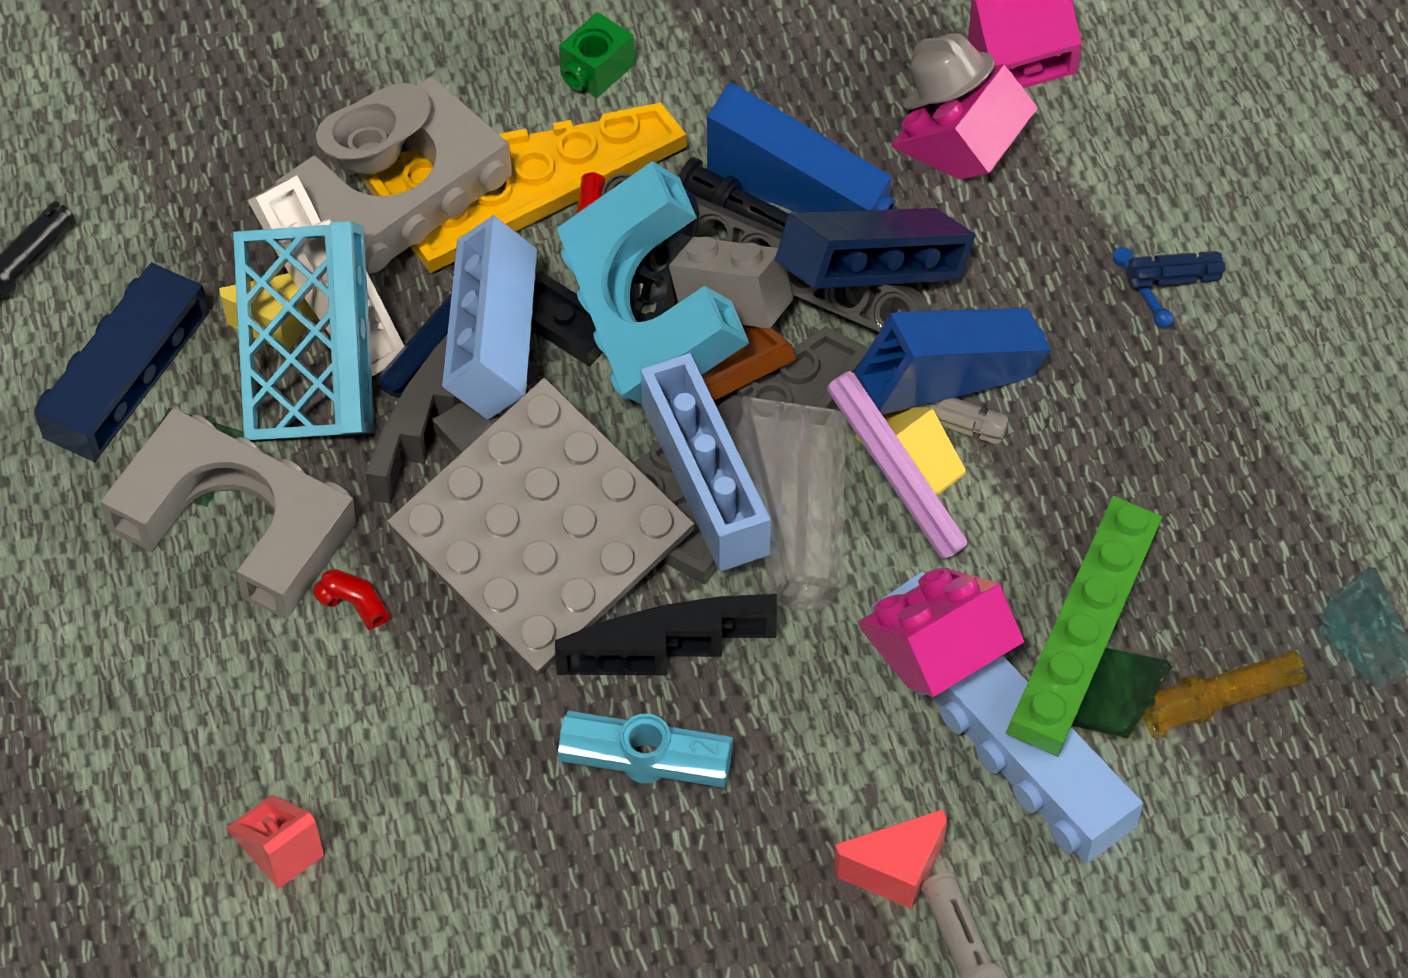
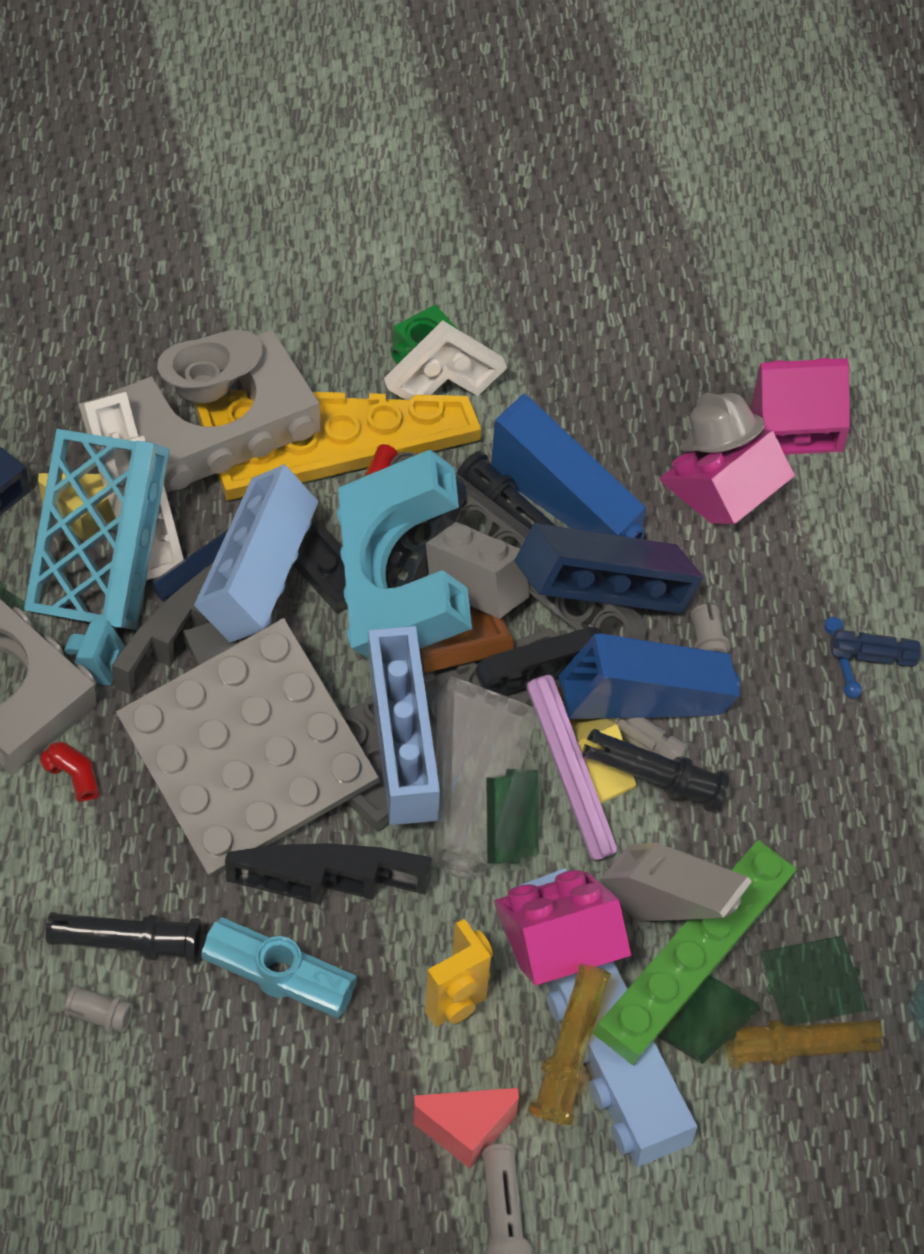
camera: 10 degrees right, 0 degrees up
none -> black pin [46,912,202,964]
none -> medium azure tile [64,620,126,686]
none -> light grey pin [64,985,133,1035]
none -> white plate [384,321,507,400]
none -> yellow bracket [425,918,493,1027]
none -> black beam [475,627,603,697]
none -> clear green piece [486,768,539,865]
none -> clear yellow pin [528,963,611,1125]
none -> black pin [583,729,729,812]
none -> light grey slope [601,843,752,921]
none -> light grey pin [690,604,731,653]
none -> clear green piece [760,935,867,1027]

